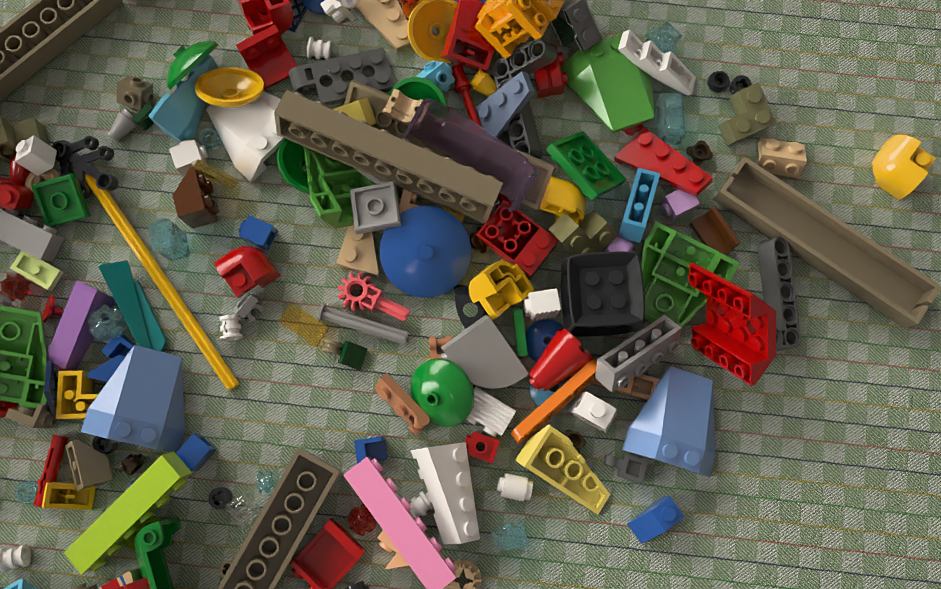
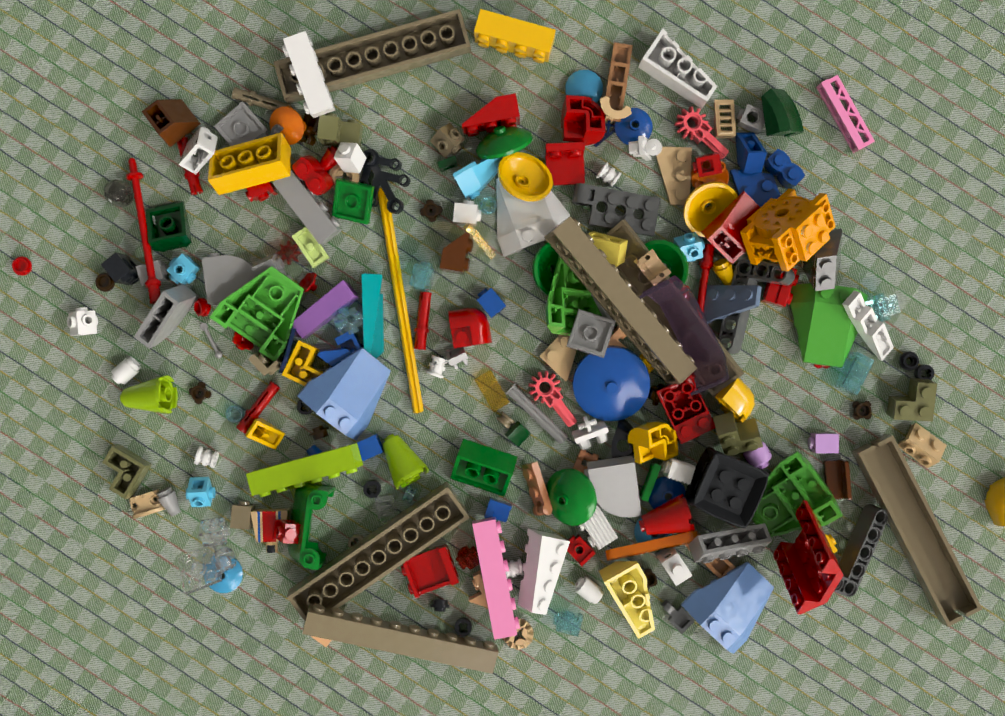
camera: 25 degrees right, 10 degrees up
dark tan slope [65,439,114,491] -> none
light grey cone [108,108,138,142] -> none
green plate [546,131,627,201] -> none
red wing [614,128,713,197] -> none
dark azure brick [618,168,660,243] -> none
blue slope [627,495,685,544] -> none
none -> lime cone [382,434,430,490]
none -> red pin [414,292,432,350]
none -> dark brown plate [420,199,443,222]
none -> green slope [450,439,518,497]
none -> red slope [462,93,520,137]
none -> white hips [572,416,609,450]

